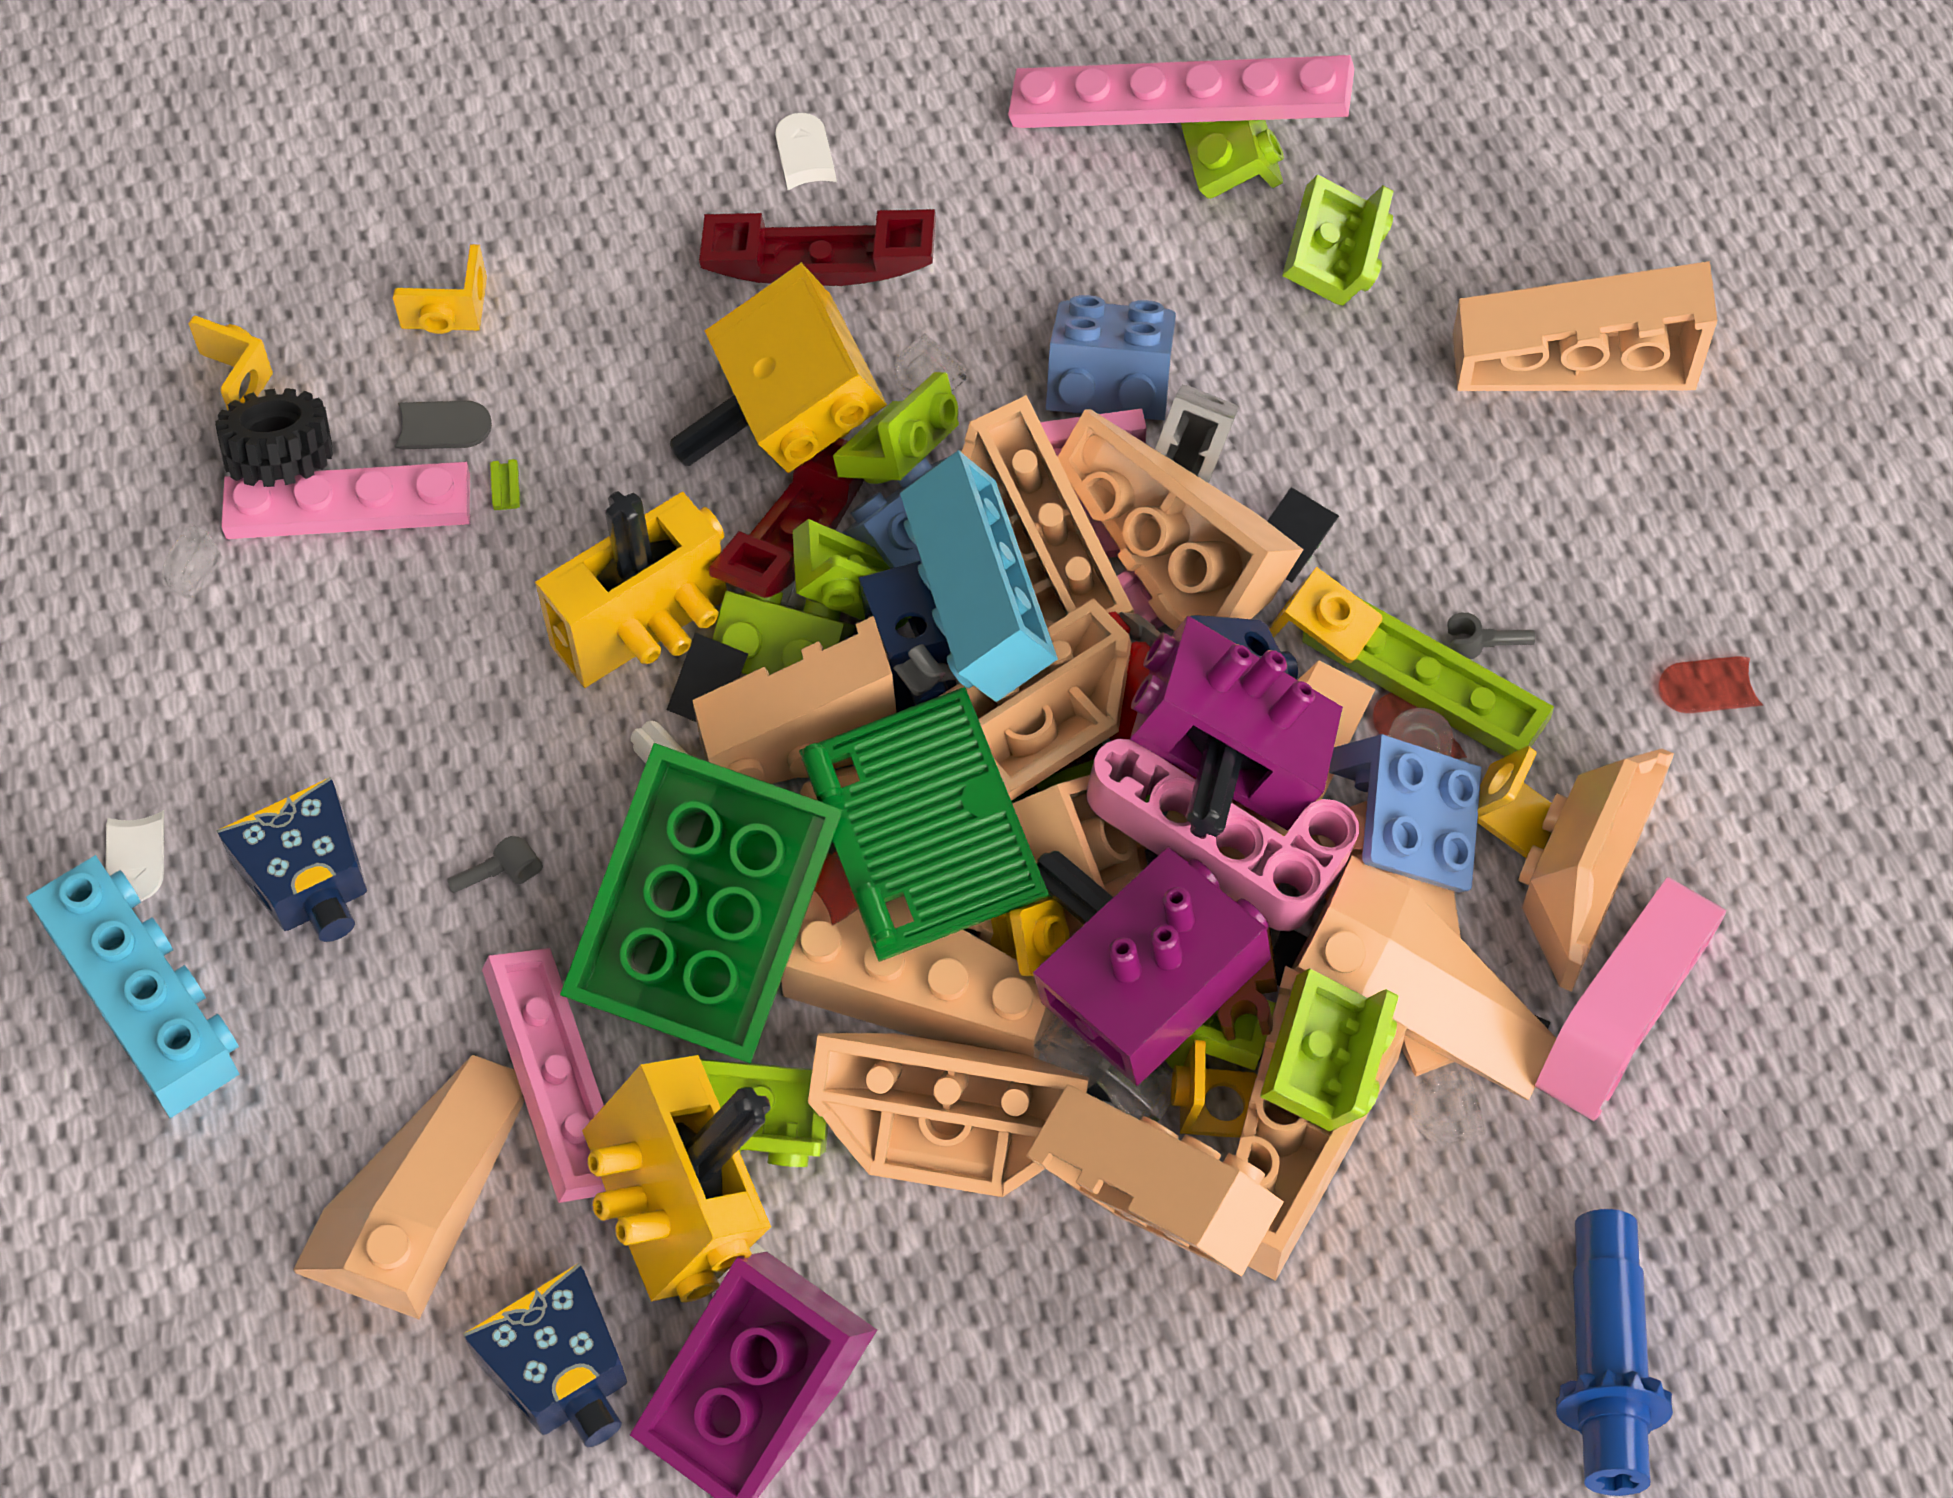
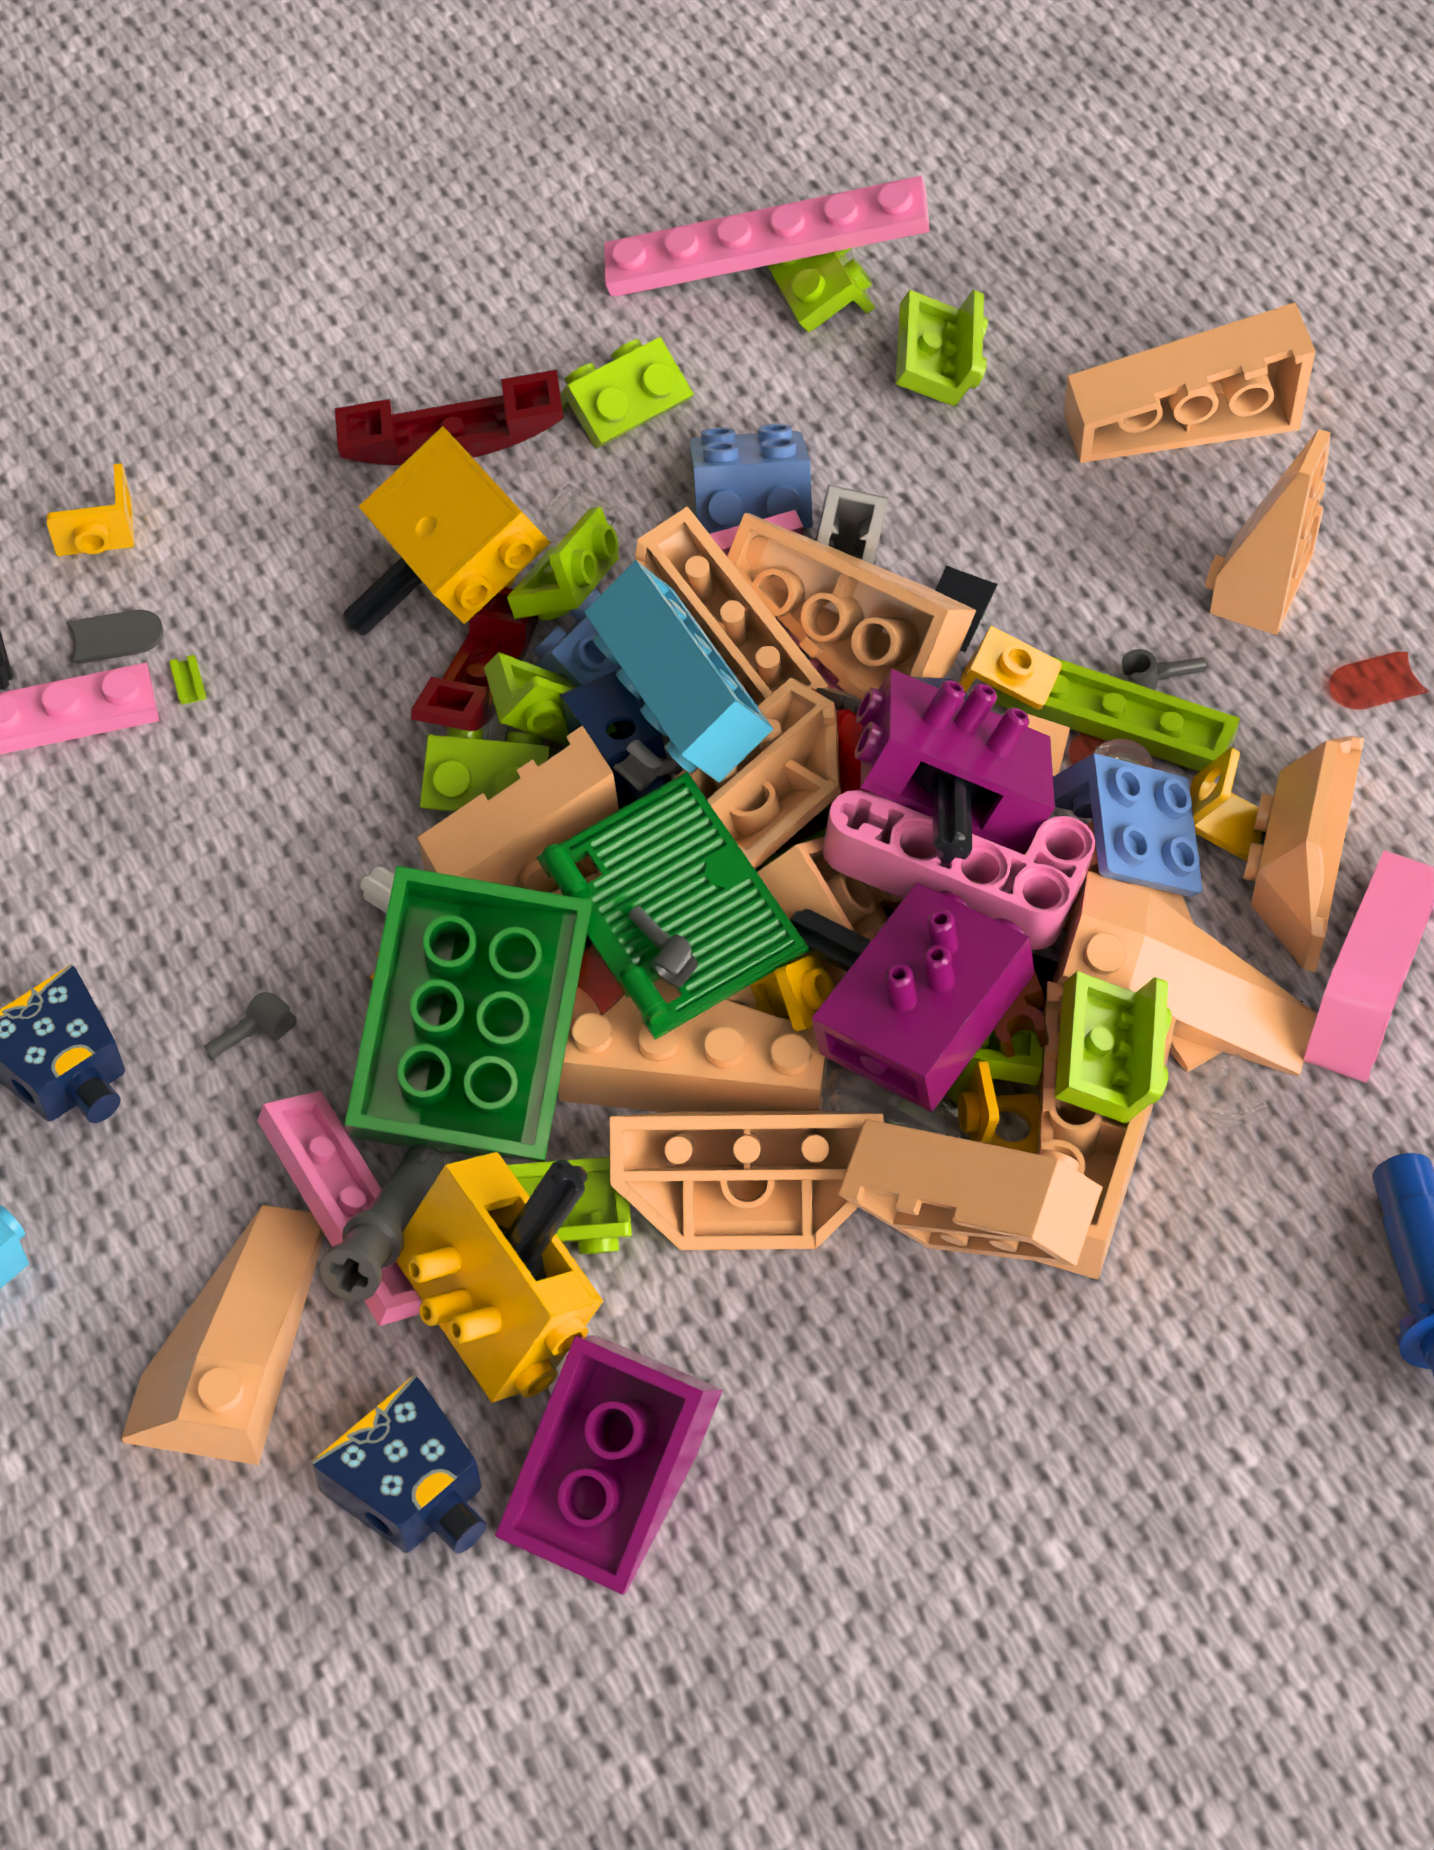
camera: 10 degrees left, 5 degrees down
yellow piece [535,491,727,688] -> none
black piece [666,632,748,722] -> none
white piece [775,113,837,191] -> none
none -> dark grey pin [319,1145,445,1302]
none -> lime bracket [561,336,694,449]
none -> dark grey hand [628,906,698,988]
none -> light nougat wedge [1205,429,1331,635]

